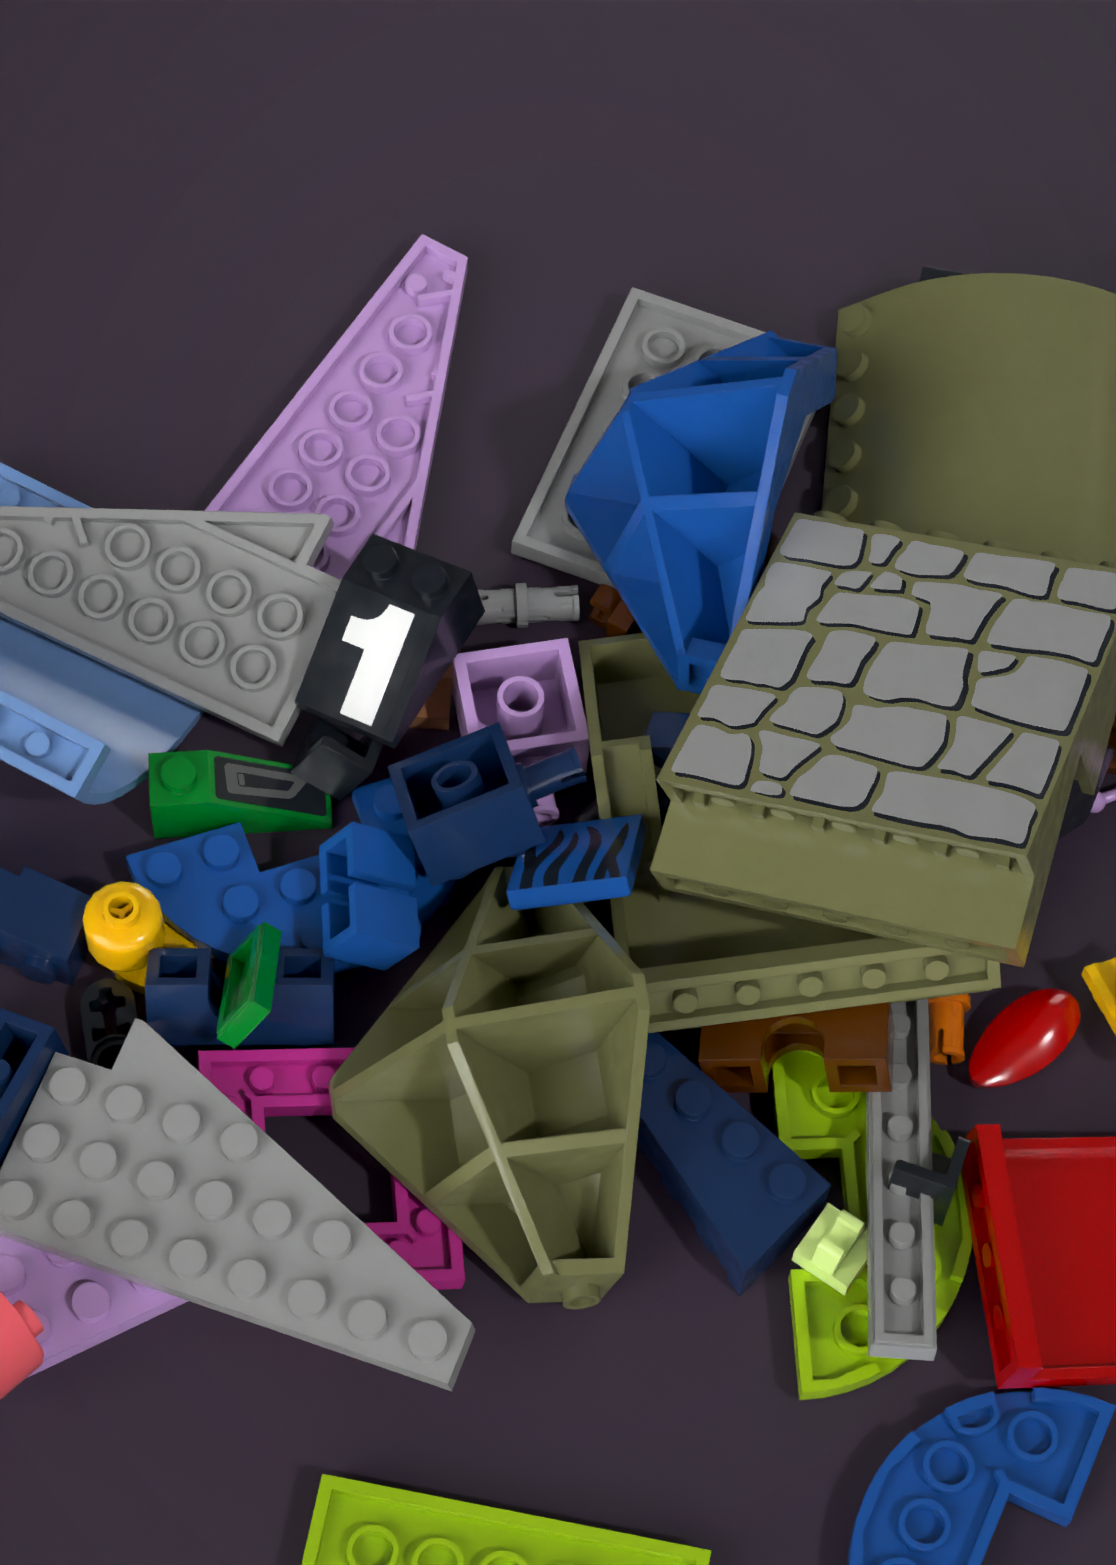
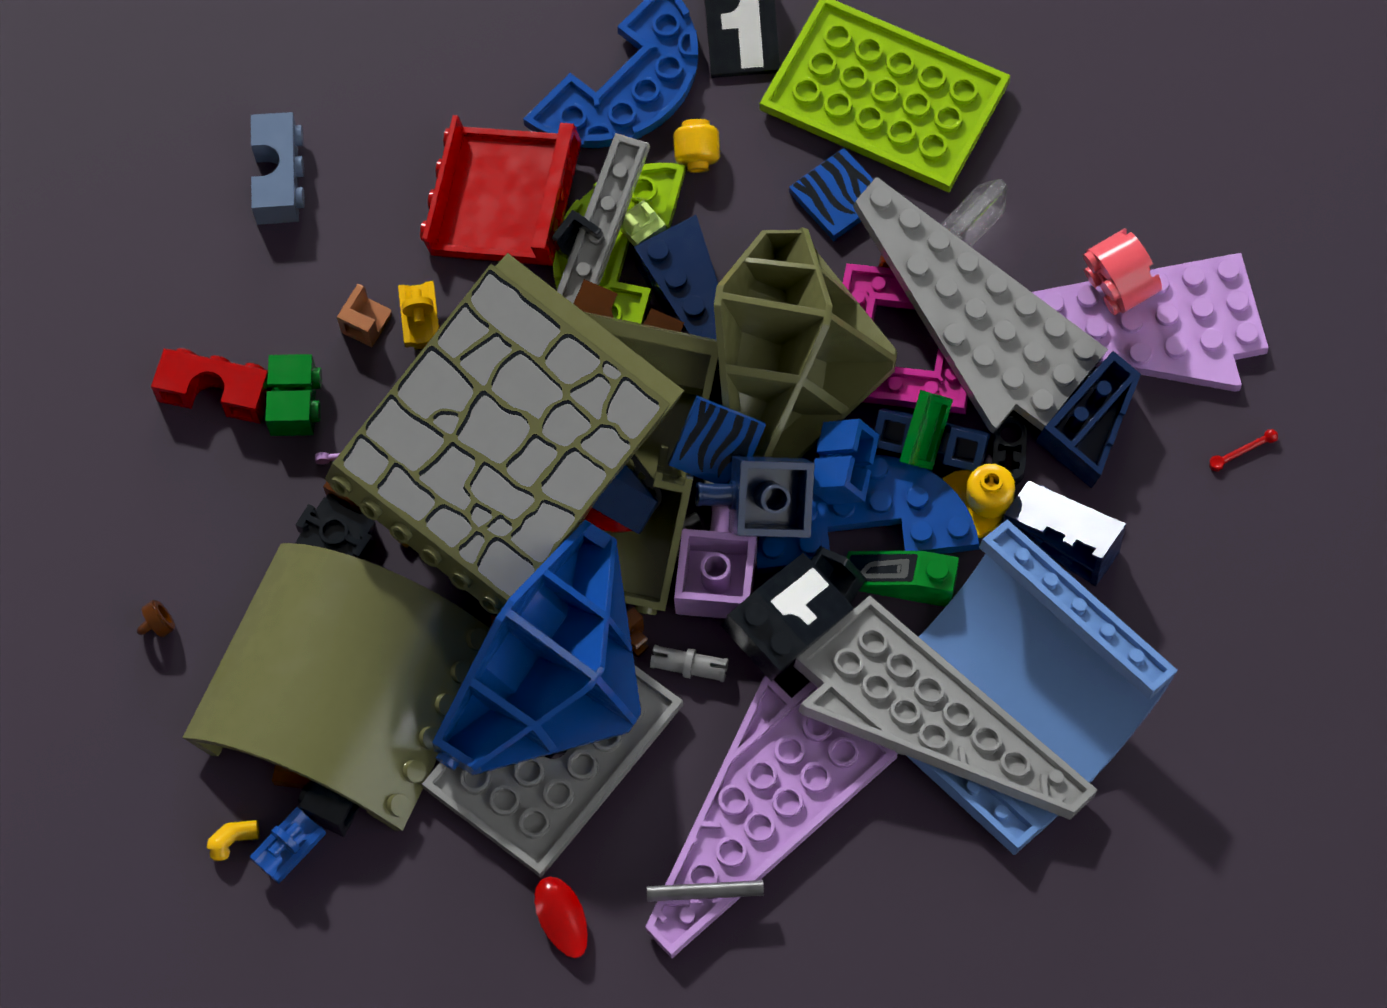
camera: 155 degrees left, 5 degrees up
none -> yellow arm [207,820,259,861]
none -> blue hips [249,807,326,884]
none -> red arm [535,876,588,959]
none -> flat silver bar [647,880,764,902]
none -> yellow head [673,119,720,173]
none -> blue tile [789,148,874,241]
none -> clear tile [941,179,1008,247]

